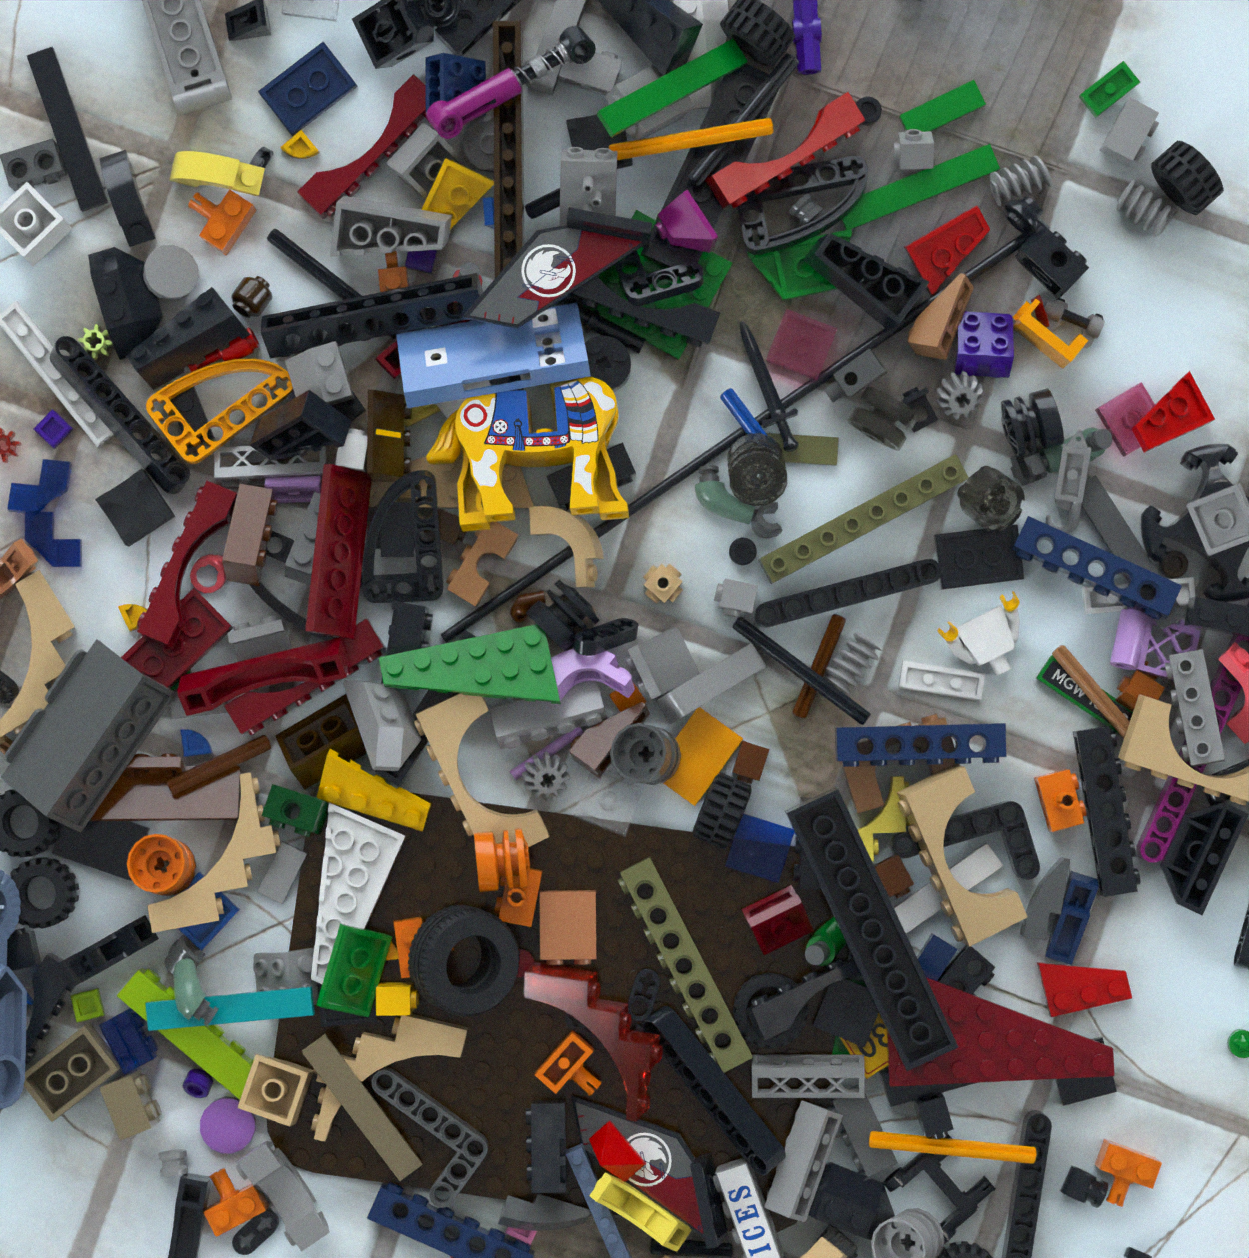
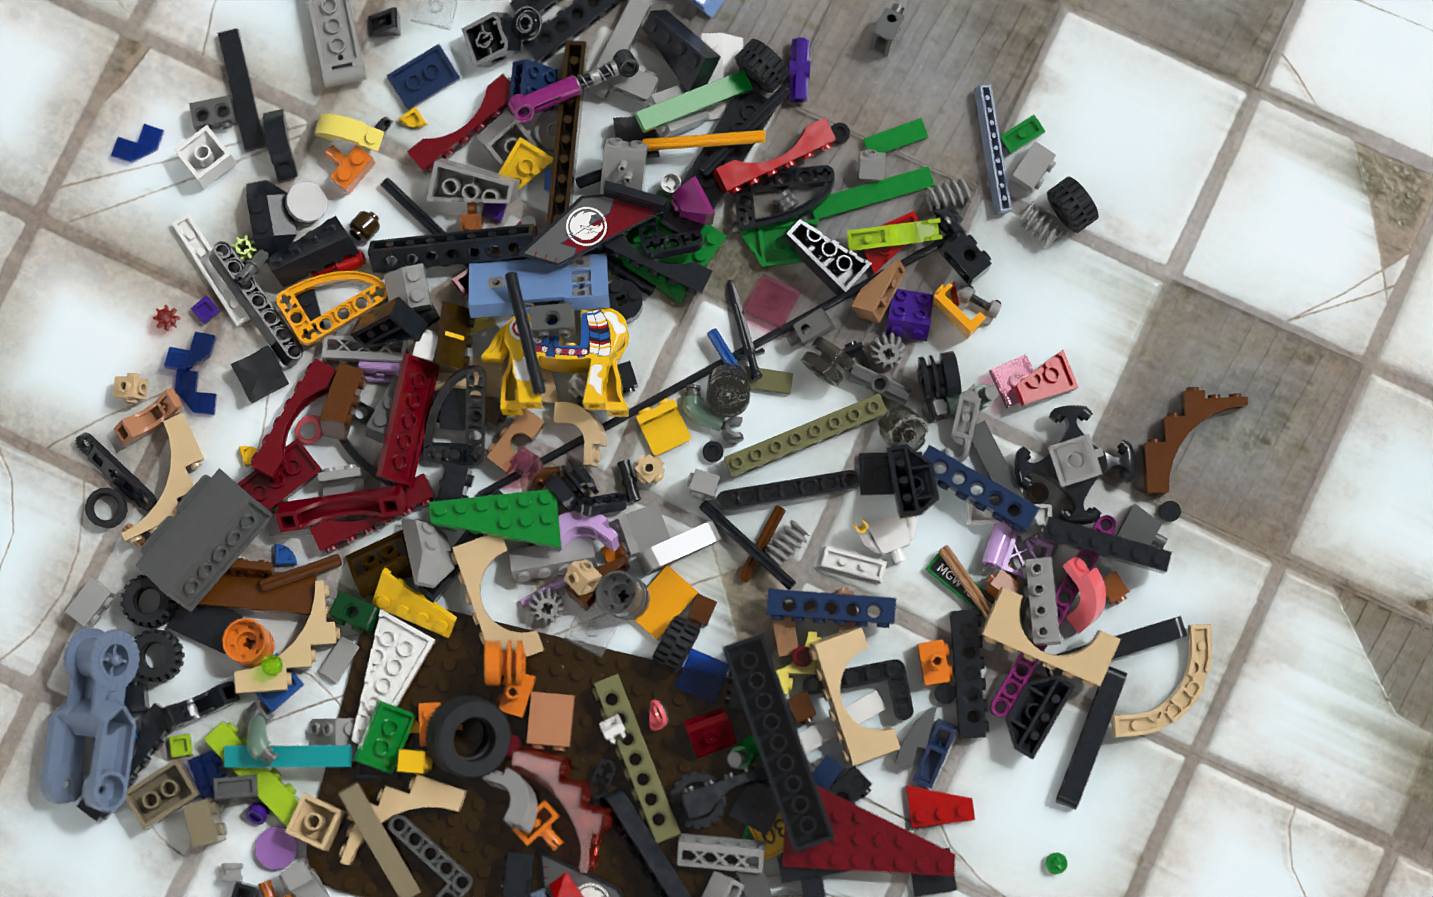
camera: 10 degrees right, 5 degrees down
none -> dark grey tile [213,774,259,800]
none -> dark grey axle [235,249,269,285]
none -> clear neon green wheel [261,654,283,677]
none -> light grey arch [482,768,537,833]
none -> black axle [504,272,546,395]
none -> clear pink brick [510,446,544,482]
none -> dark grey brick [530,303,575,339]
none -> tan brick [564,559,602,596]
none -> light grey gear [567,372,588,398]
none -> white tile [599,714,626,743]
none -> black pin [617,459,641,503]
none -> yellow bracket [636,398,691,456]
none -> coral piece [649,700,667,731]
none -> white wheel [661,172,681,197]
none -> dark red tile [792,646,812,667]
none -> lime piece [846,218,943,251]
none -> dark grey piece [847,363,912,406]
none -> black wedge [886,444,939,519]
none -> black tile [934,683,956,704]
none -> sand blue piece [974,85,1012,214]

